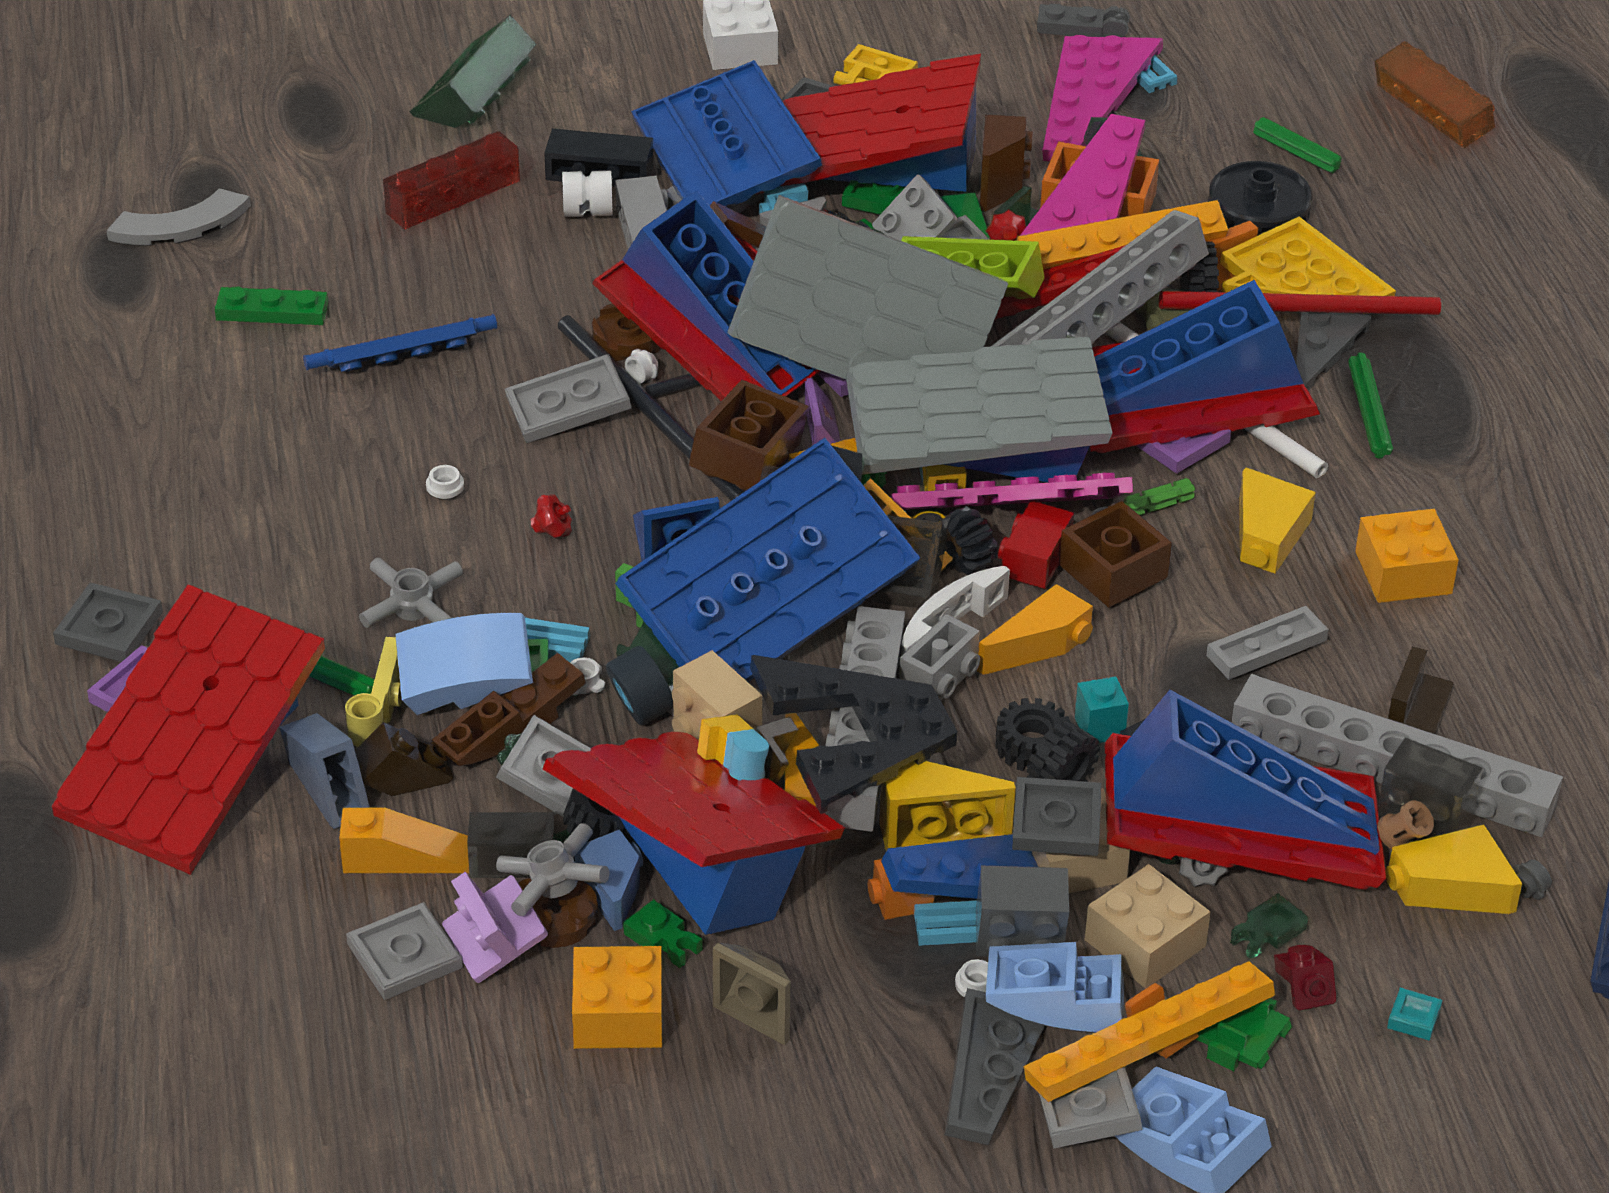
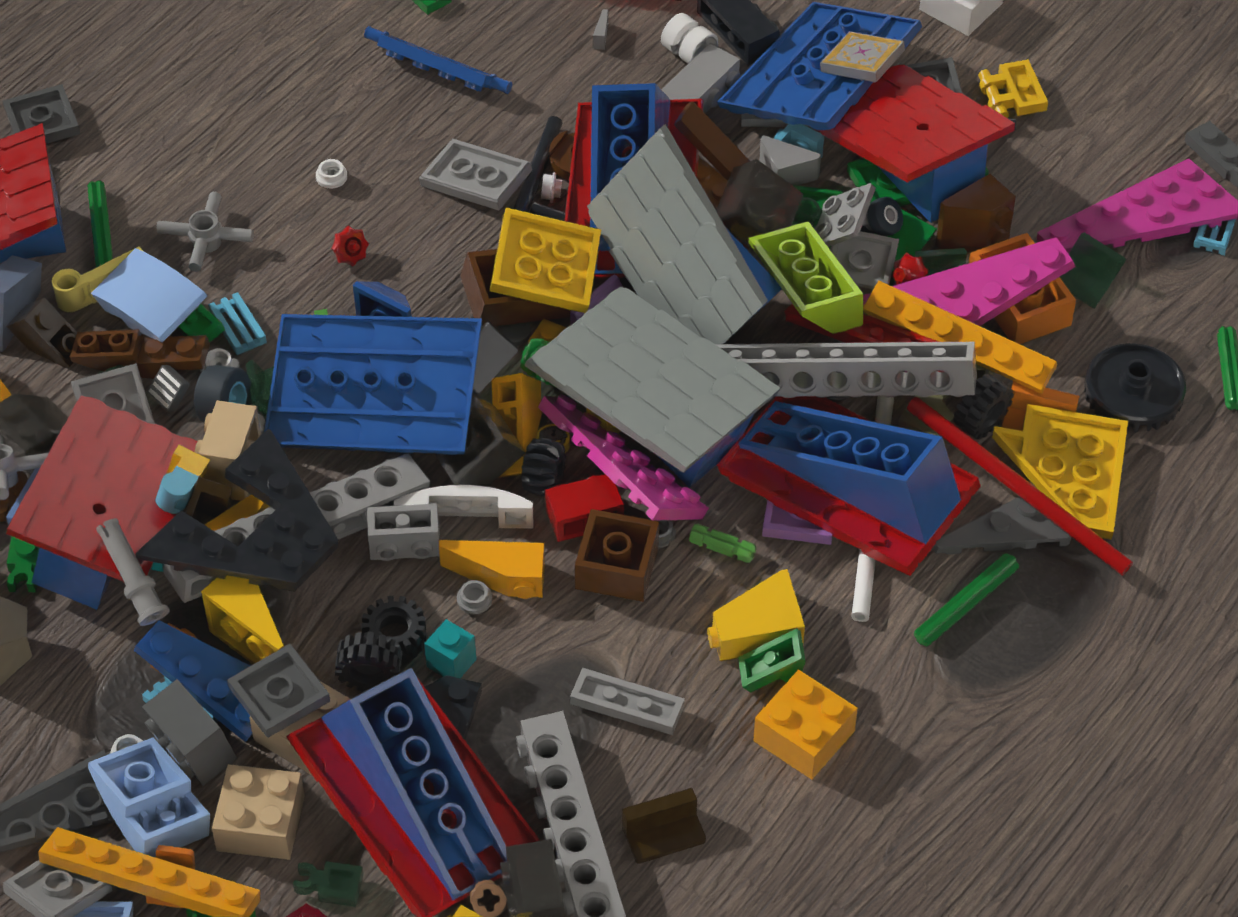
camera: 50 degrees right, 10 degrees up
none -> light grey pin [96,519,169,626]
none -> dark grey tile [147,365,190,412]
none -> light grey plate [457,580,492,614]
none -> yellow plate [490,208,601,313]
none -> light grey piece [593,9,608,50]
none -> green slope [738,628,806,693]
none -> light grey tile [820,31,905,82]

